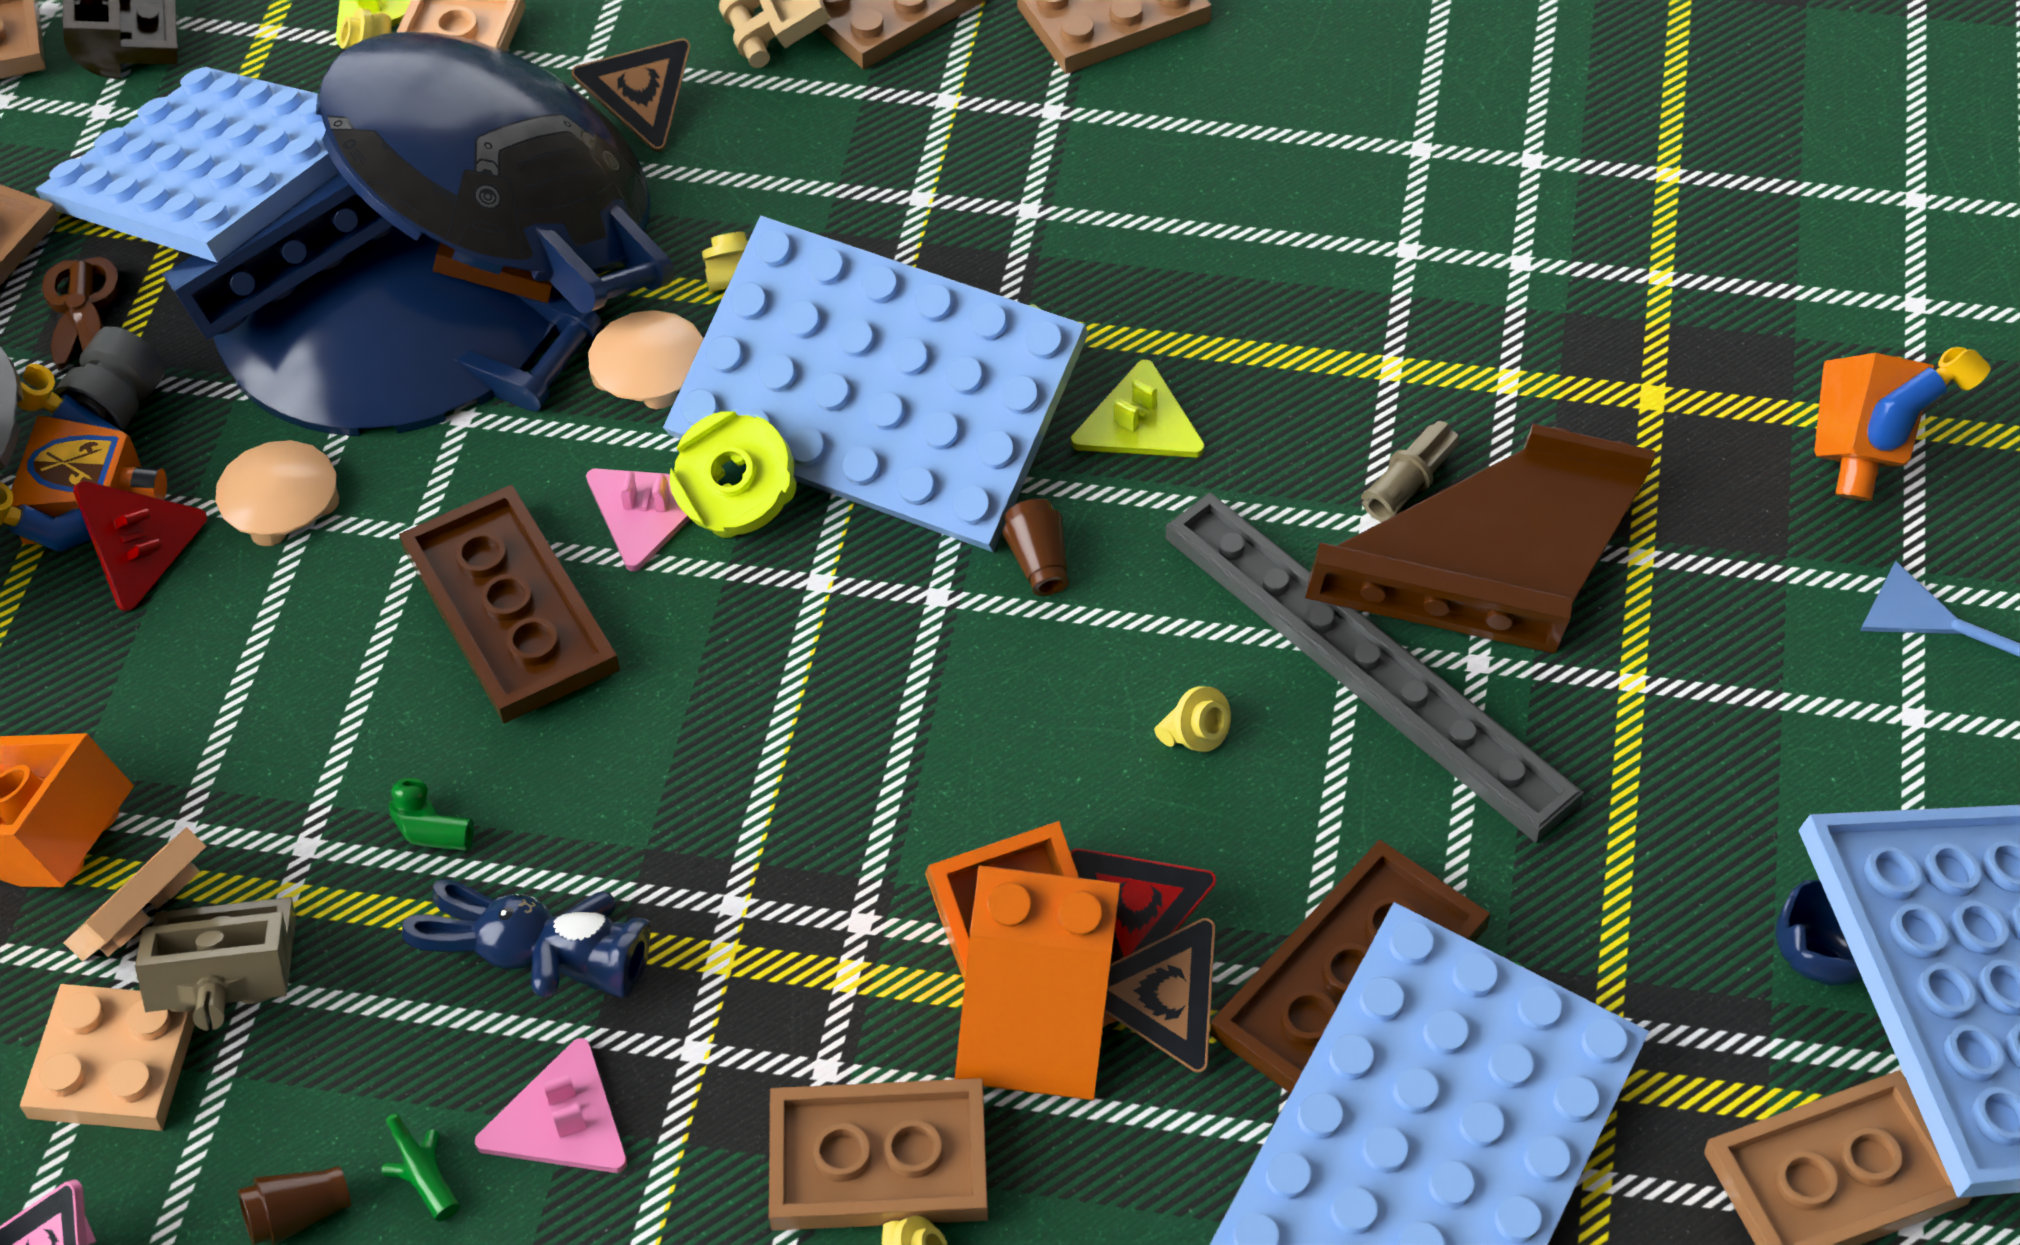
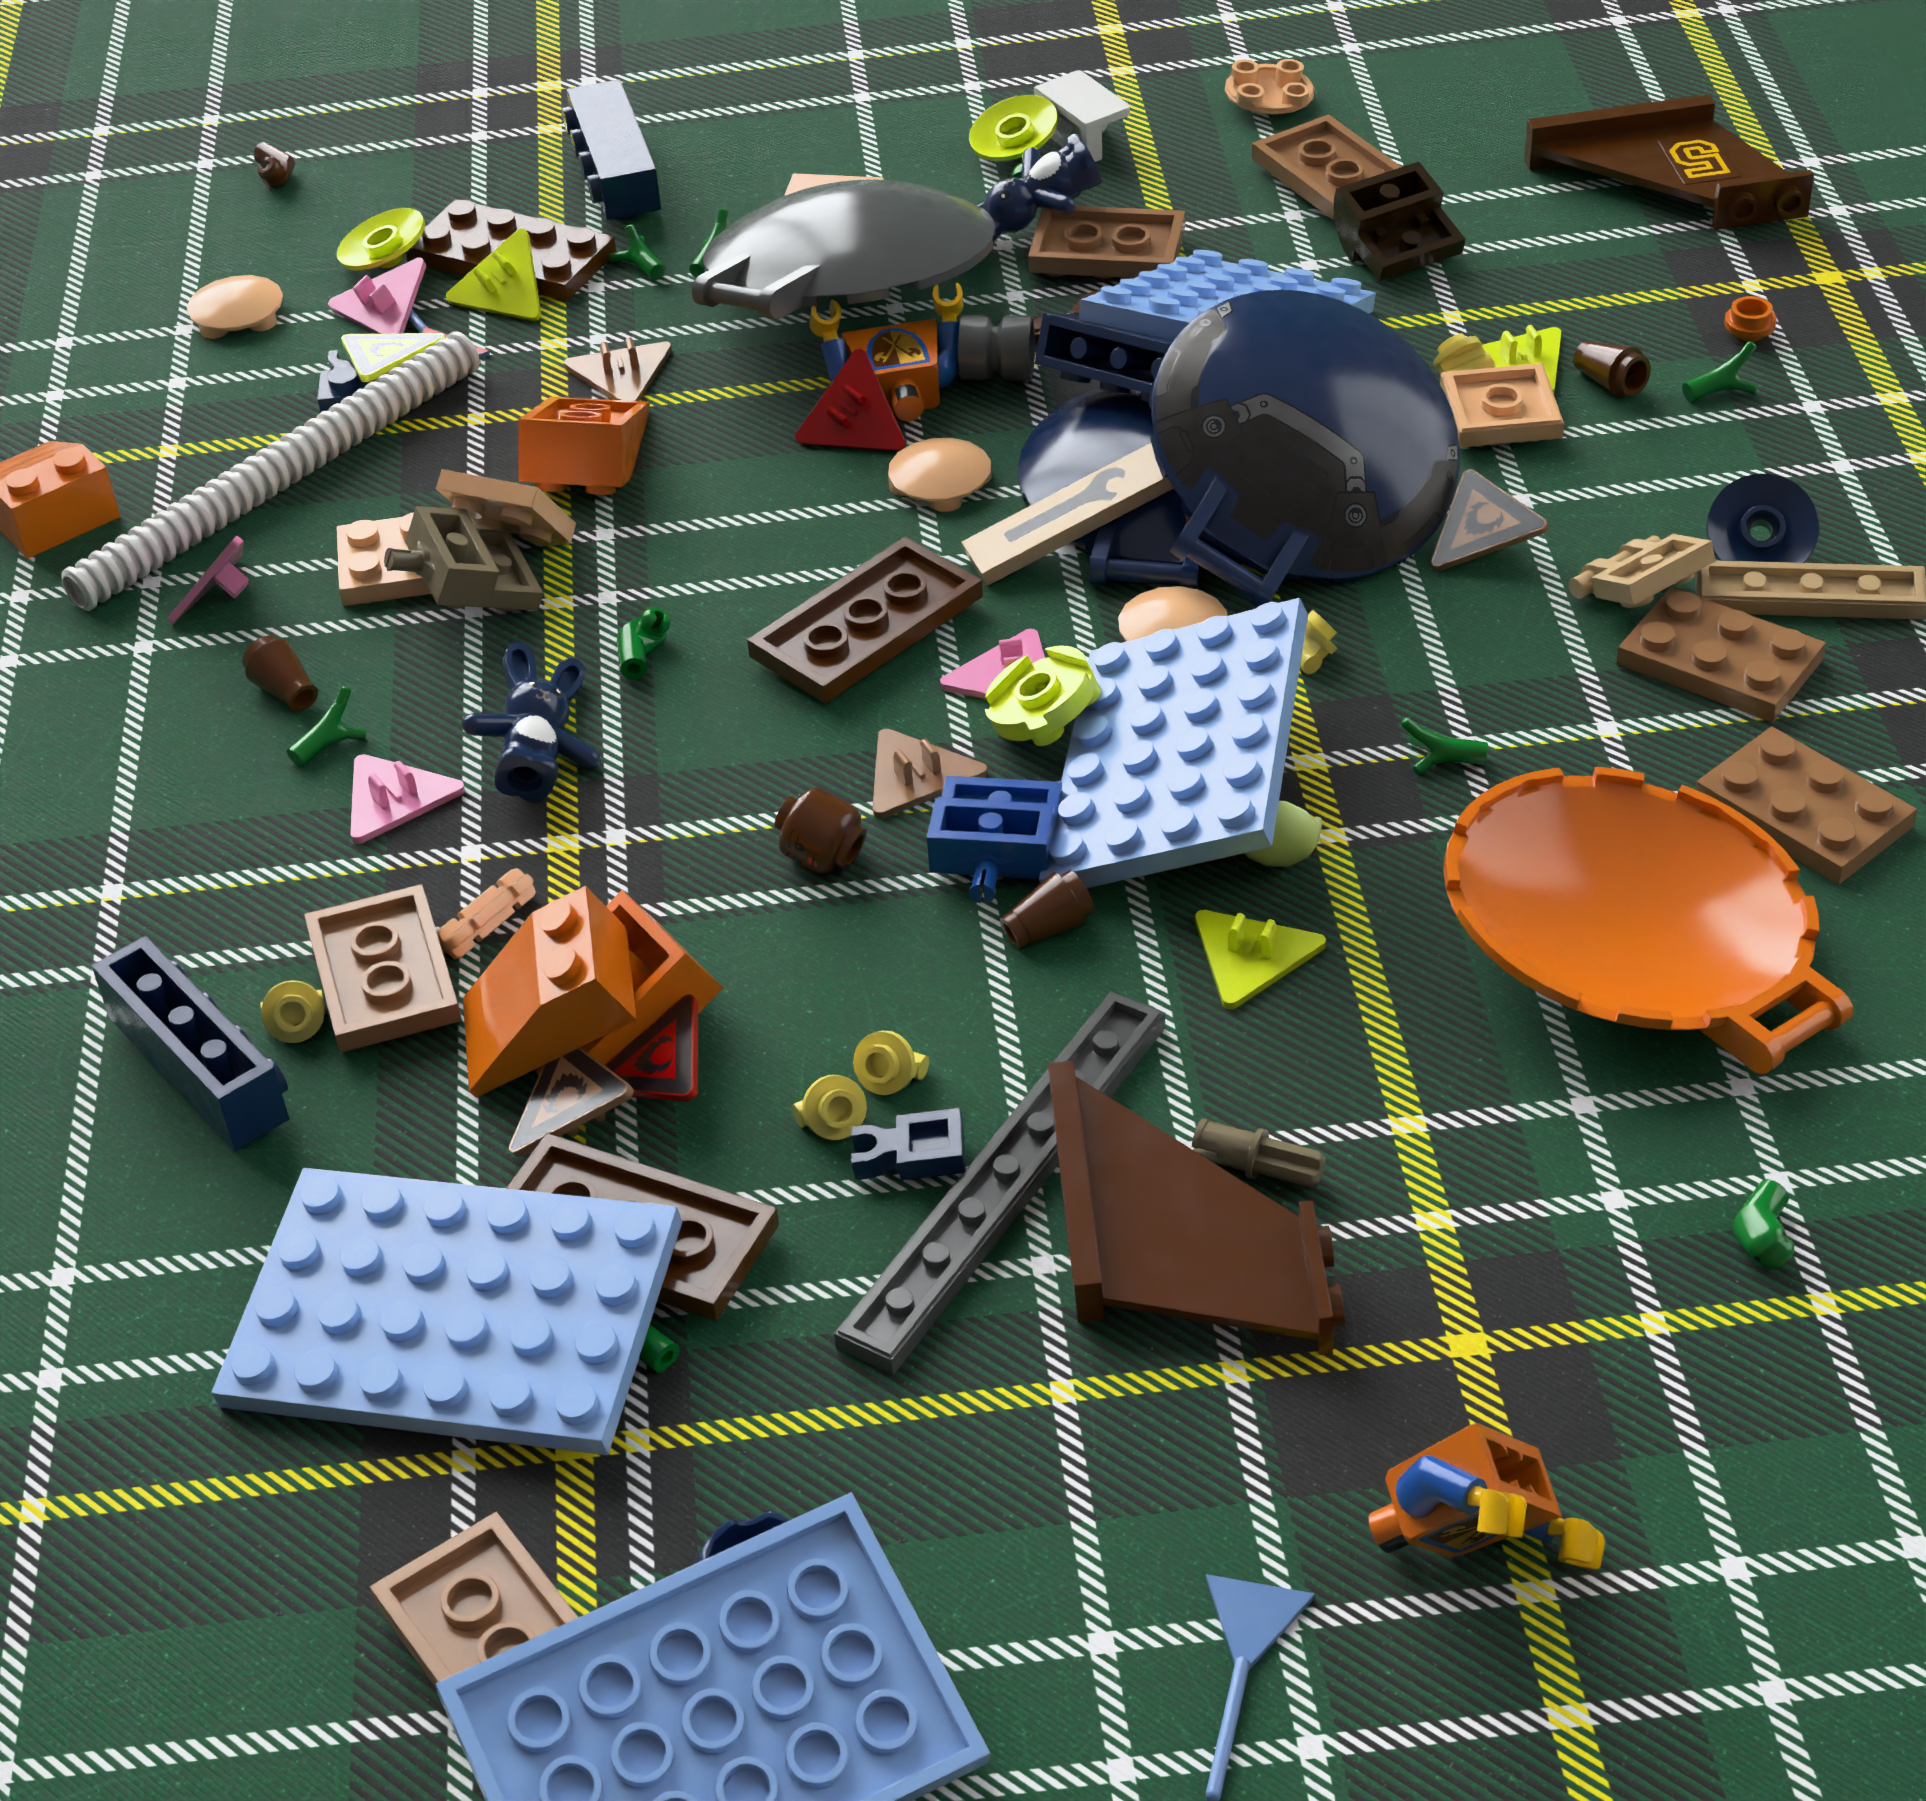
camera: 75 degrees right, 10 degrees down
none -> light nougat axle [437,868,536,959]
none -> reddish brown head [774,787,867,876]
none -> light yellow plate [792,1075,867,1140]
none -> dark blue plate [851,1108,966,1181]
none -> medium nougat piece [873,729,988,819]
none -> blue plate [927,776,1063,903]
none -> tile [961,443,1174,586]
none -> green bar [1401,717,1488,775]
none -> orange dish [1443,767,1853,1074]
none -> green arm [1733,1179,1794,1269]

